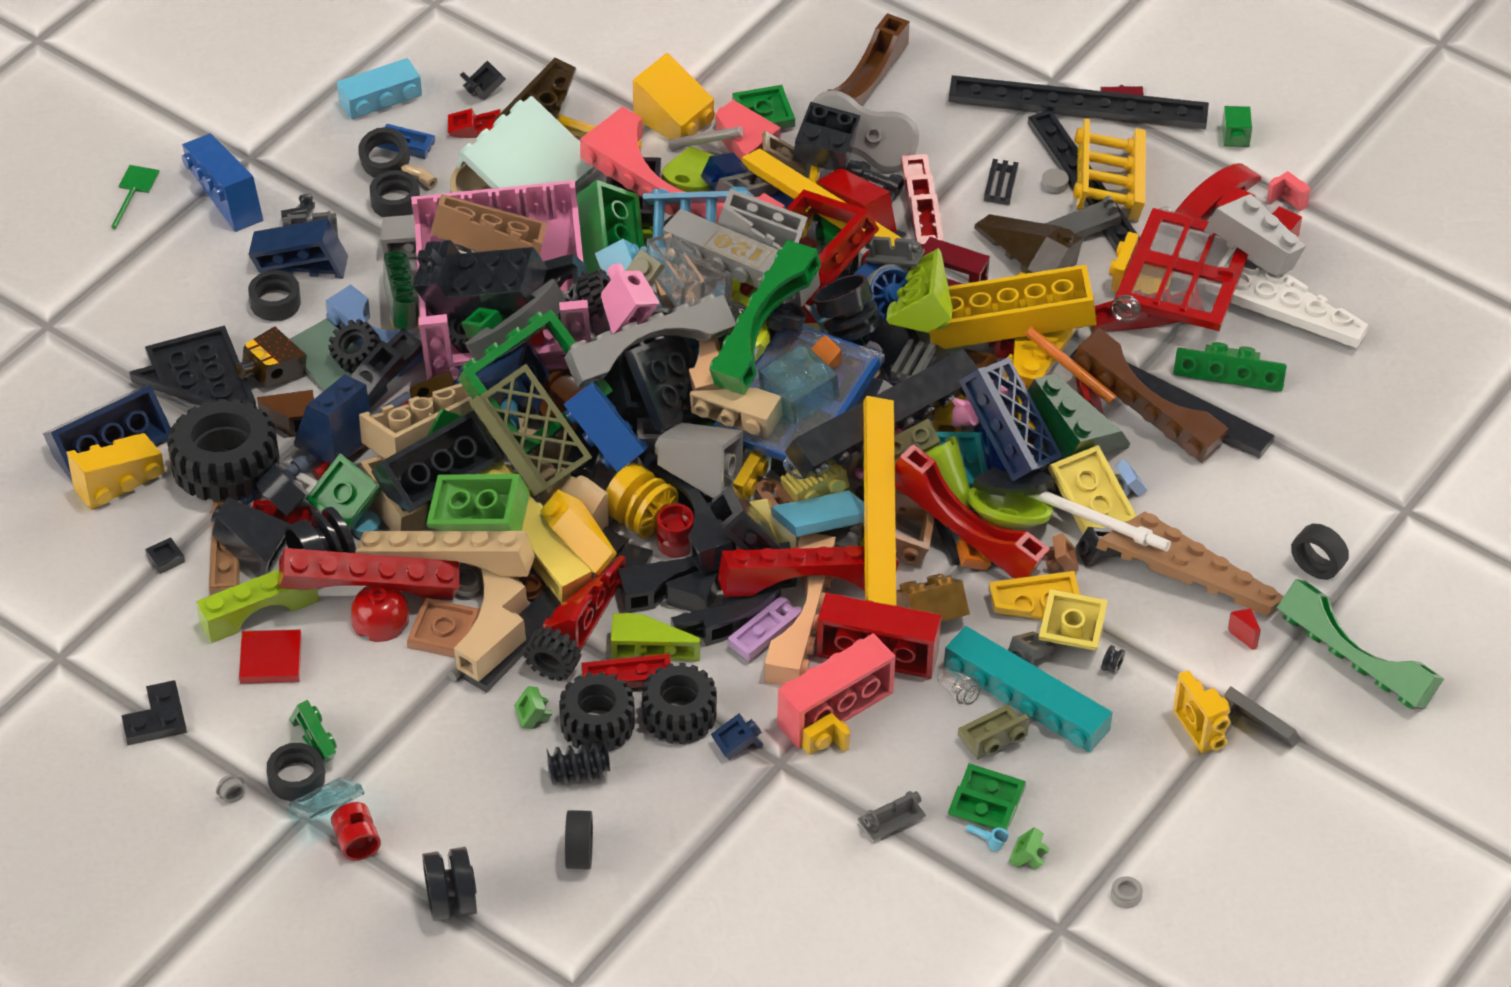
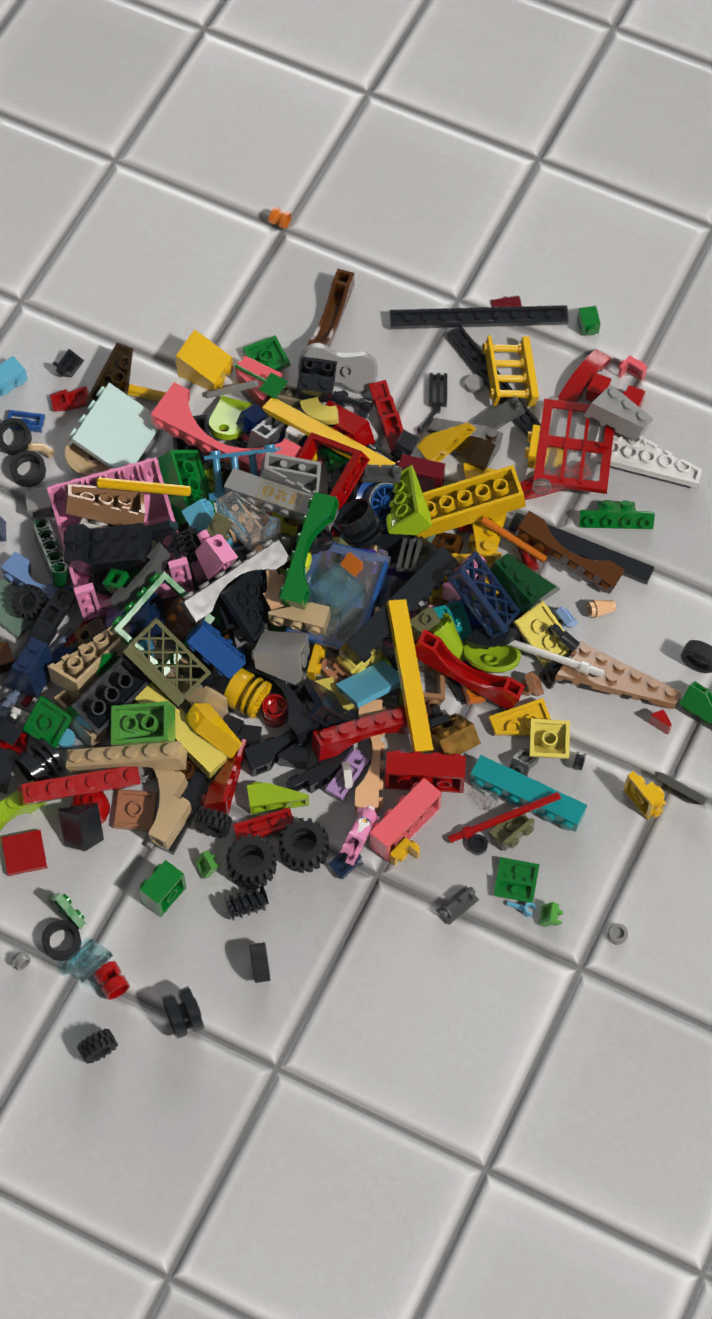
camera: 10 degrees left, 15 degrees up
none -> black slope [58,802,104,851]
none -> black tyre [77,1029,118,1064]
none -> yellow axle [97,477,191,496]
none -> green brick [139,860,187,918]
none -> green piece [234,364,288,399]
none -> white tile [284,426,305,442]
none -> light yellow tile [300,397,339,425]
none -> bright pink animal [340,805,380,866]
none -> white tile [342,762,353,789]
none -> black brick [390,430,420,460]
none -> black hinge [417,405,441,434]
none -> yellow slope [417,422,476,462]
none -> black tile [428,703,450,727]
none -> red bar [448,792,561,843]
none -> black tile [468,834,488,855]
none -> black bar [546,623,580,653]
none -> light nougat cone [586,600,616,618]

